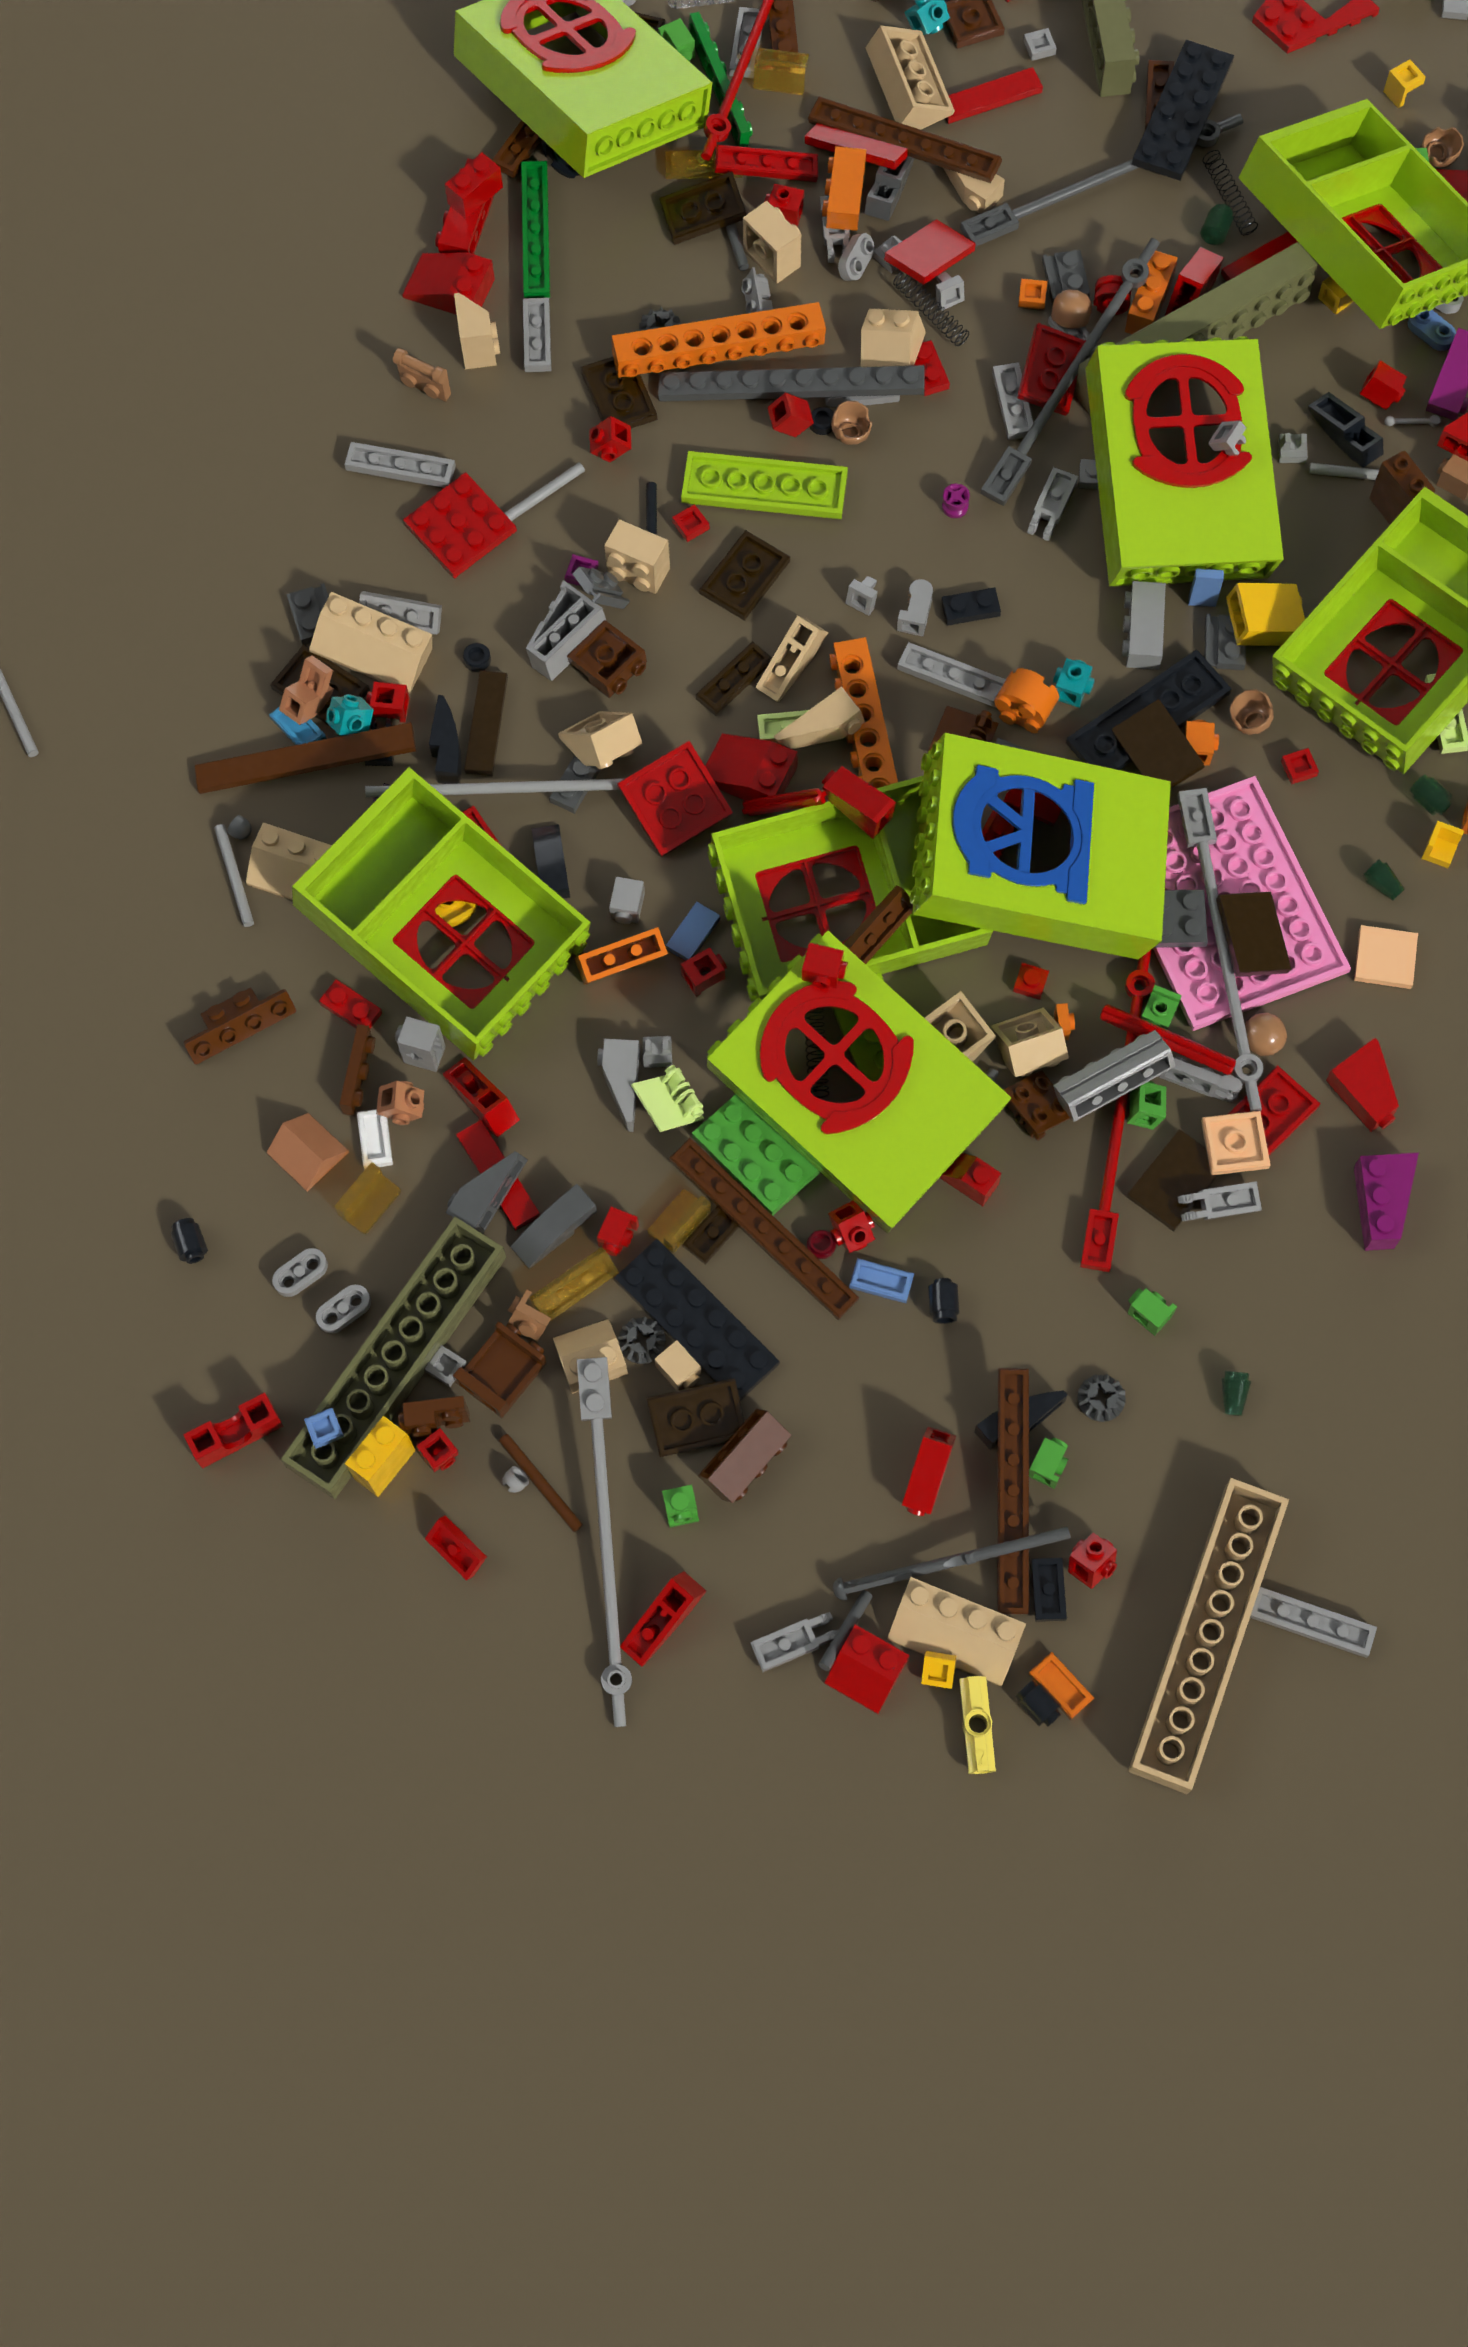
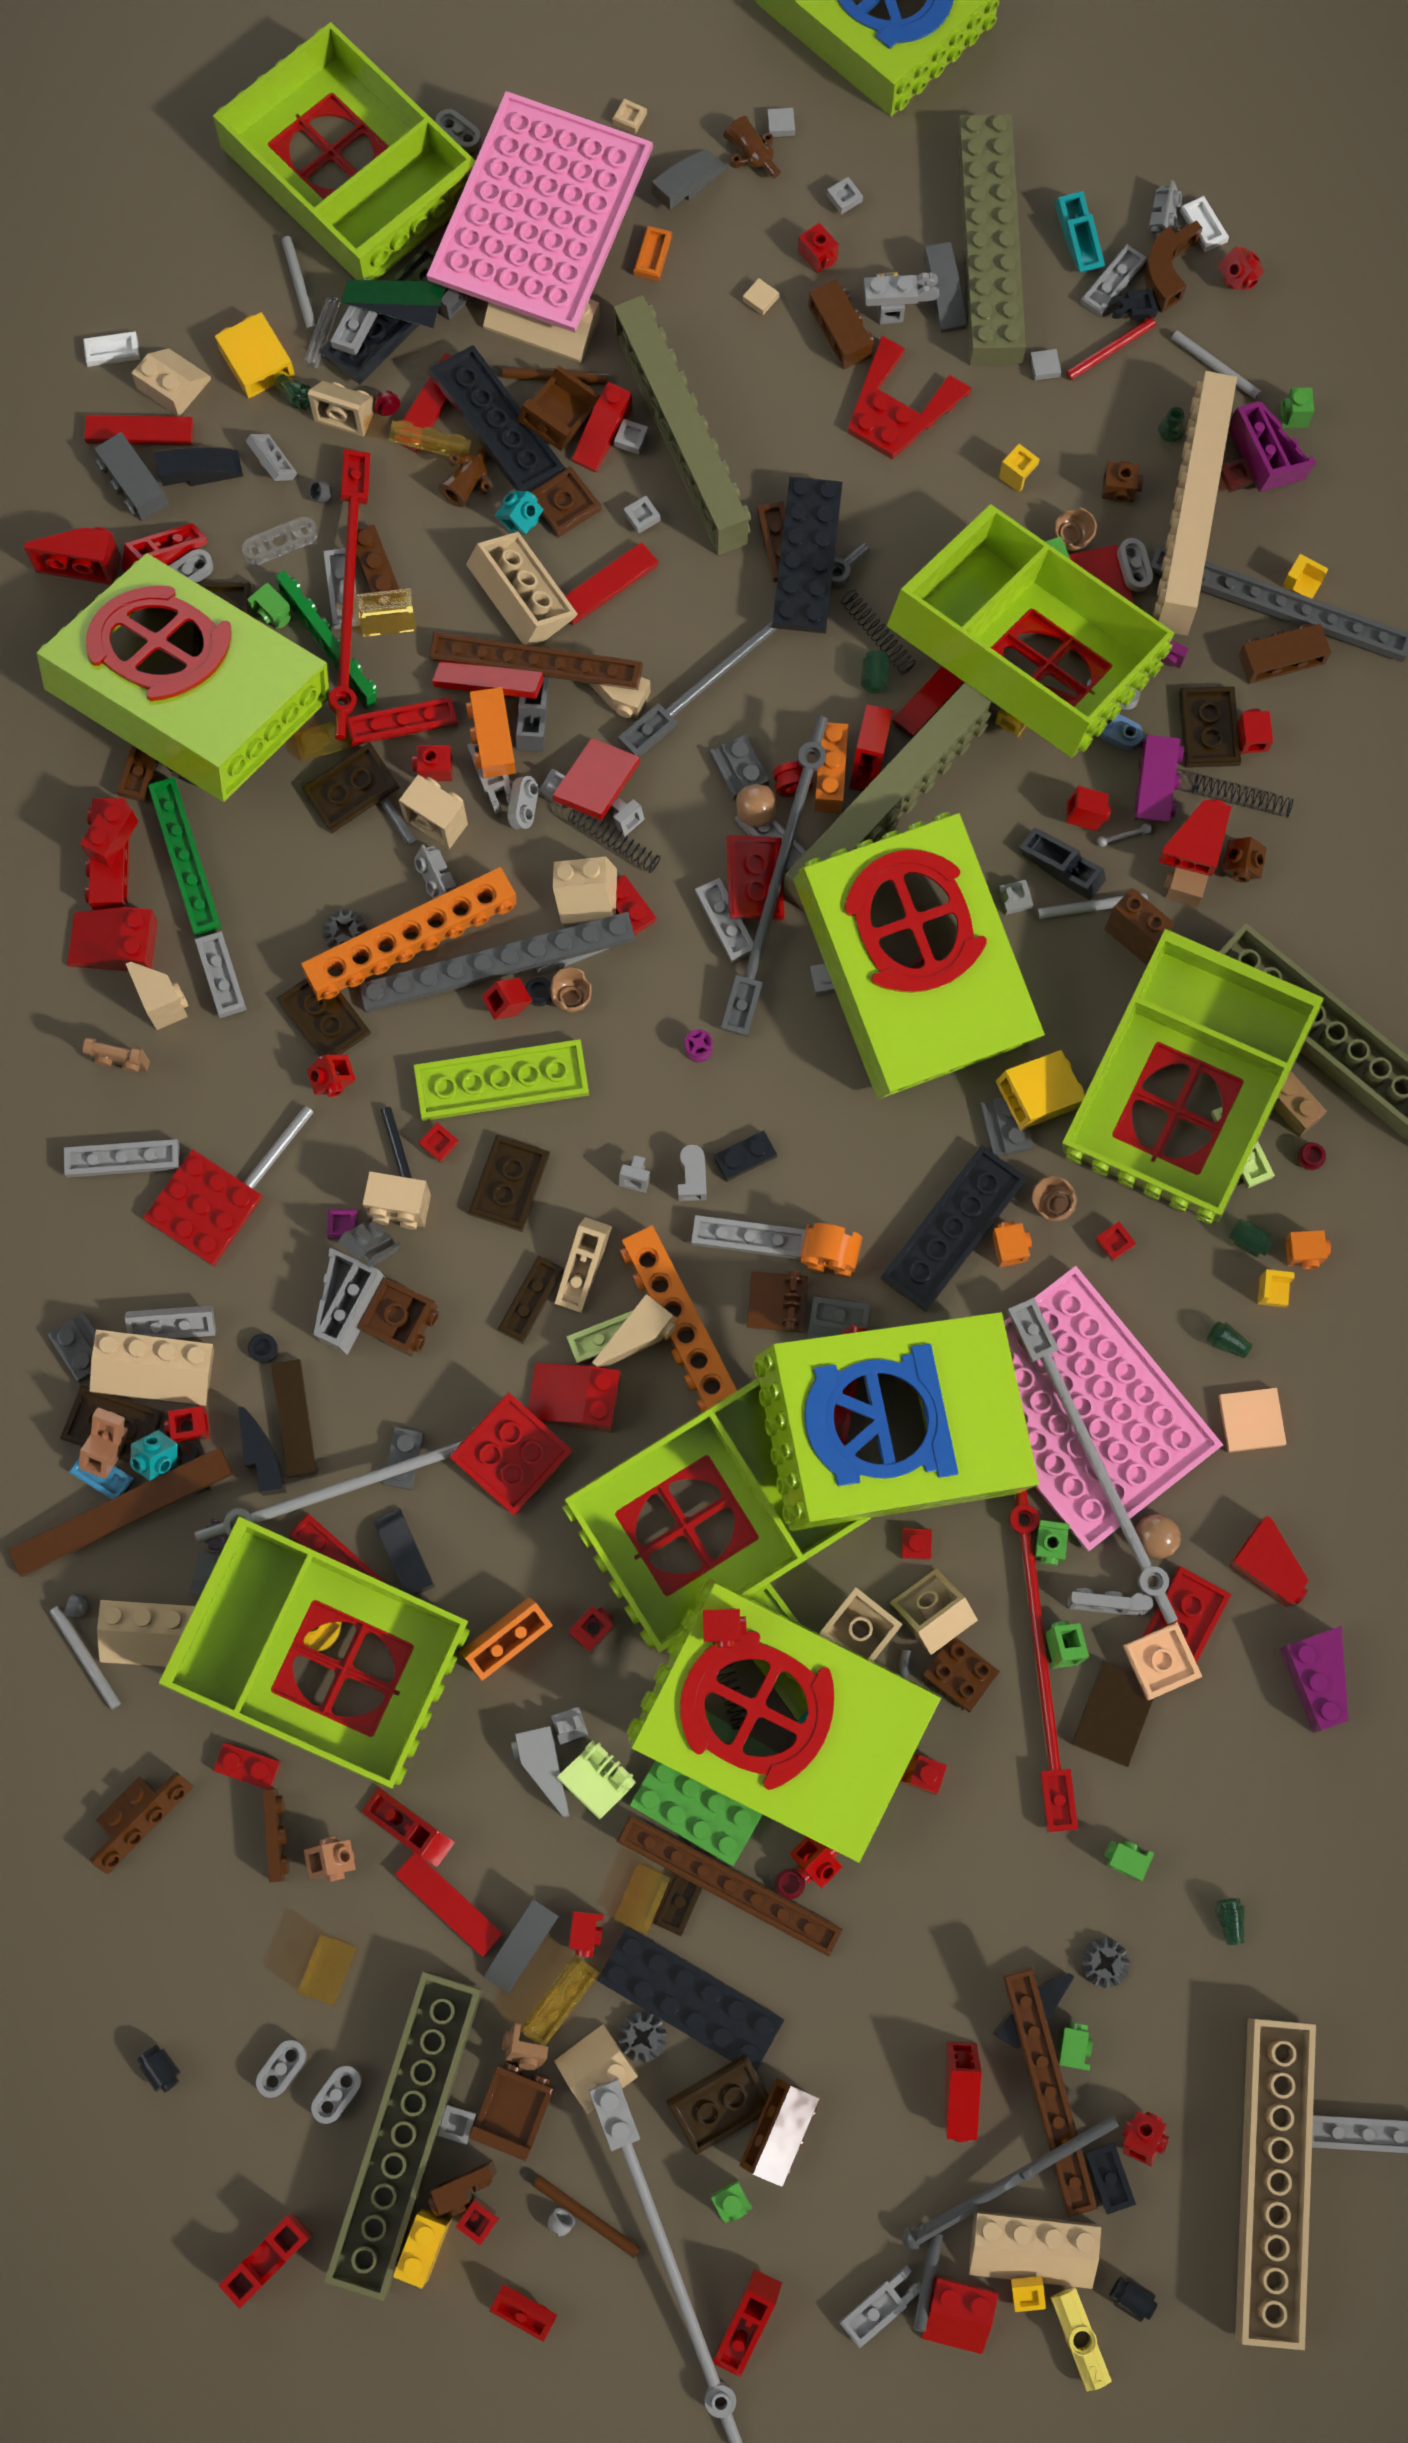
camera: 20 degrees left, 5 degrees up
nougat slope [266,1113,349,1192] -> none
medium blue tile [304,1408,344,1449] -> none
white tile [357,1109,393,1169] -> none
light grey brick [395,1016,446,1072] -> none
dark grey slope [445,1151,528,1234] -> none
tan slope [558,711,643,769] -> none
light grey brick [609,877,645,924] -> none
tan brick [654,1340,701,1390] -> none
medium blue tile [666,901,720,961] -> none
red axle [741,788,827,816] -> none
red slope [821,766,896,839] -> none
reddish brown plate [844,885,913,964] -> none
medium blue tile [849,1258,914,1303] -> none
black brick [928,1278,959,1324] -> none
orange plate [1018,278,1047,309] -> none
light grey hinge [1027,467,1079,541] -> none
orange tile [1028,1652,1094,1720] -> none
teal brick [1053,658,1095,708] -> none
light grey brick [1053,1030,1176,1122] -> none
orange plate [1054,1003,1075,1041] -> none
red axle [1100,1004,1236,1075] -> none
dark brown tile [1111,699,1205,789] -> none
light grey brick [1122,581,1166,670] -> none
dark grey plate [1154,890,1208,948] -> none
light grey hinge [1178,1181,1262,1221] -> none
medium blue tile [1188,569,1224,607] -> none
light grey tile [1208,420,1247,456] -> none
dark brown tile [1216,892,1291,977] -> none

